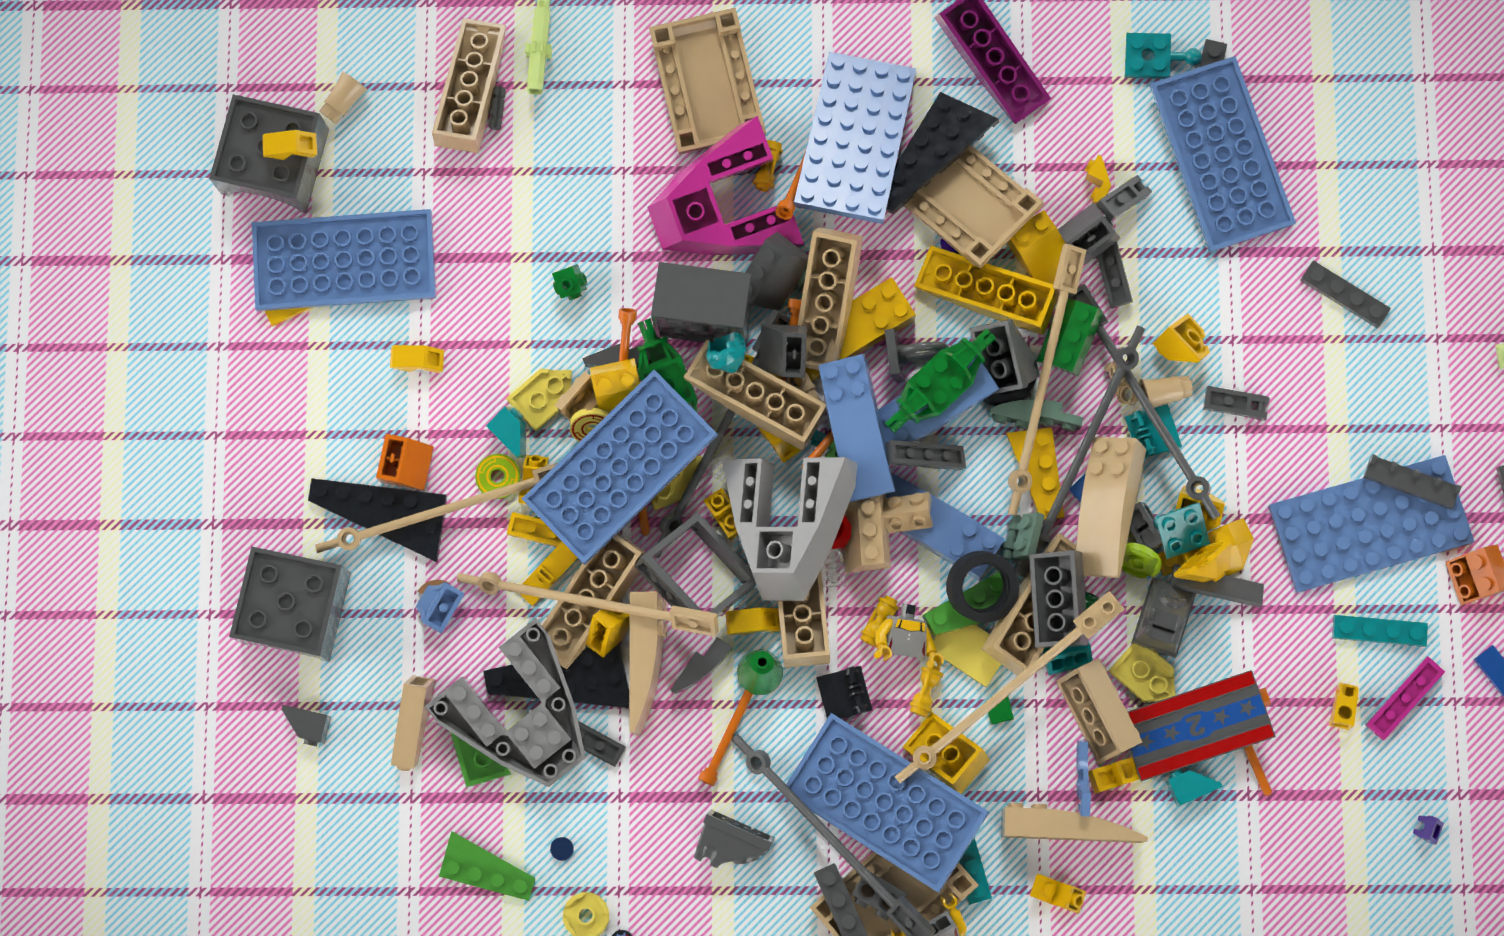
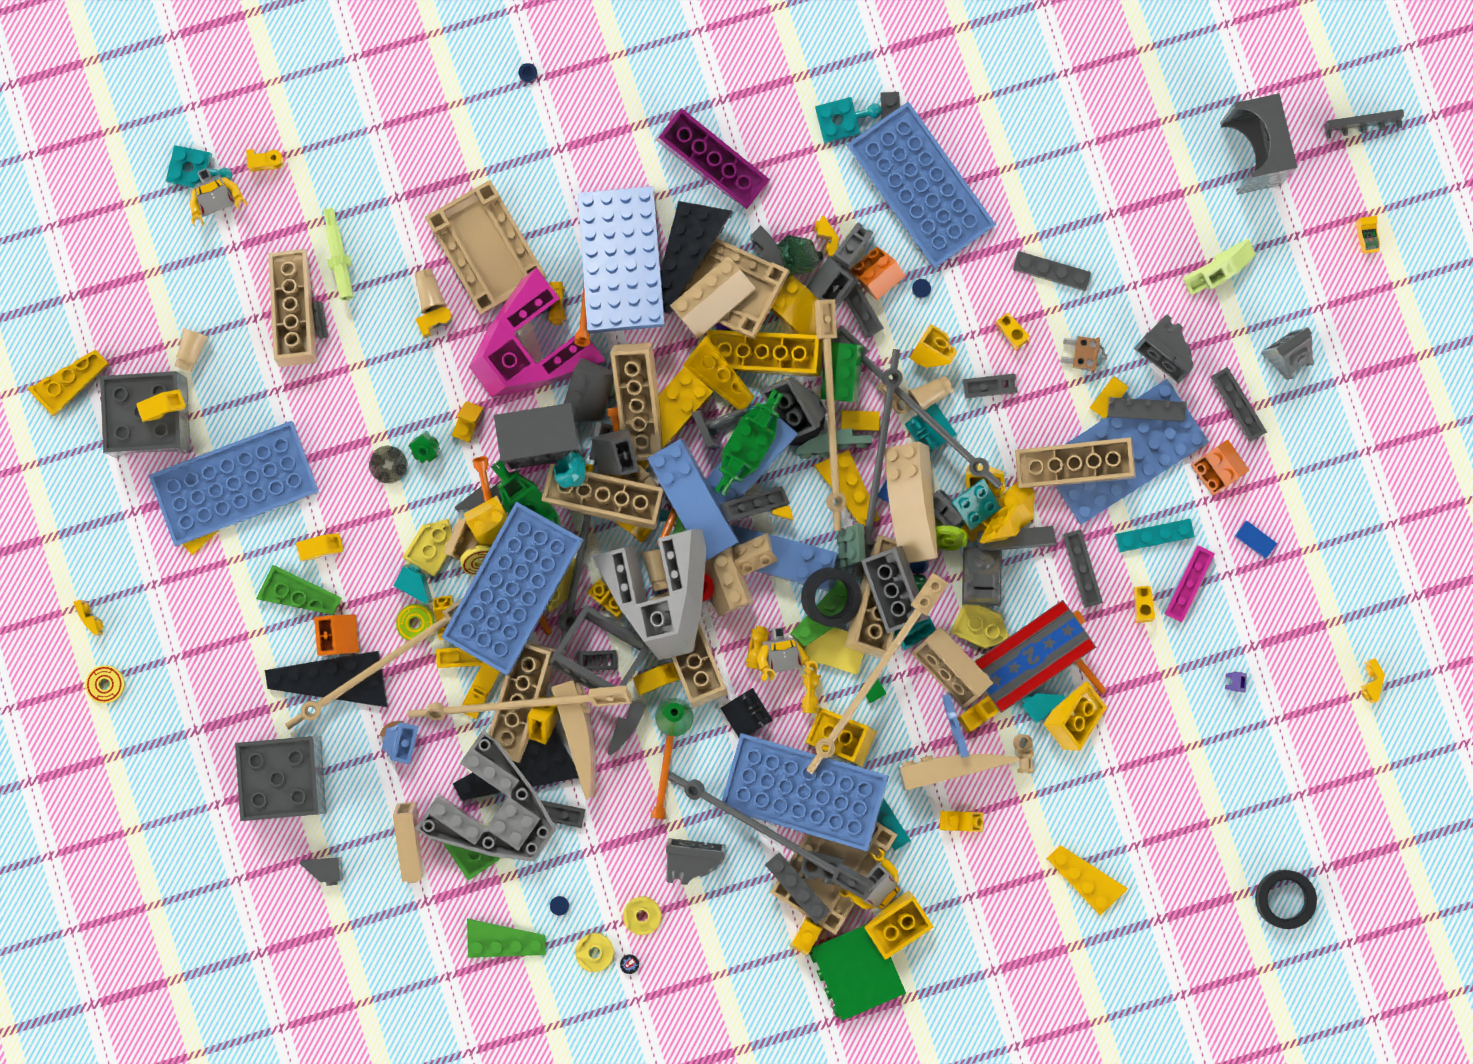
camera: 20 degrees left, 5 degrees up
none -> yellow wing [27,349,110,417]
none -> yellow slope [73,599,104,636]
none -> light yellow tile [85,665,125,703]
none -> bright green wing [256,565,342,615]
none -> clear smoke plate [369,445,408,484]
none -> tan plant [415,269,447,314]
none -> yellow leg [415,307,453,339]
none -> yellow slope [451,401,484,443]
none -> dark grey slope [576,650,617,671]
none -> light yellow tile [623,896,661,935]
none -> tan plant [641,549,668,591]
none -> tan slope [670,256,757,339]
none -> yellow wing [683,336,755,410]
none -> dark grey slope [750,225,789,281]
none -> yellow slope [771,505,794,521]
none -> clear green torso [777,235,823,276]
none -> yellow tile [841,410,880,431]
none -> orange slope [850,246,906,301]
none -> dark blue tile [910,560,929,574]
none -> dark blue tile [912,279,931,299]
none -> yellow leg [995,312,1030,351]
none -> tan connector [1013,734,1034,774]
none -> tan slope [1015,437,1136,488]
none -> yellow slope [1044,681,1107,751]
none -> medium nougat piece [1060,336,1108,373]
none -> dark grey plate [1062,529,1103,608]
none -> yellow slope [1089,376,1129,419]
none -> dark grey piece [1134,314,1194,384]

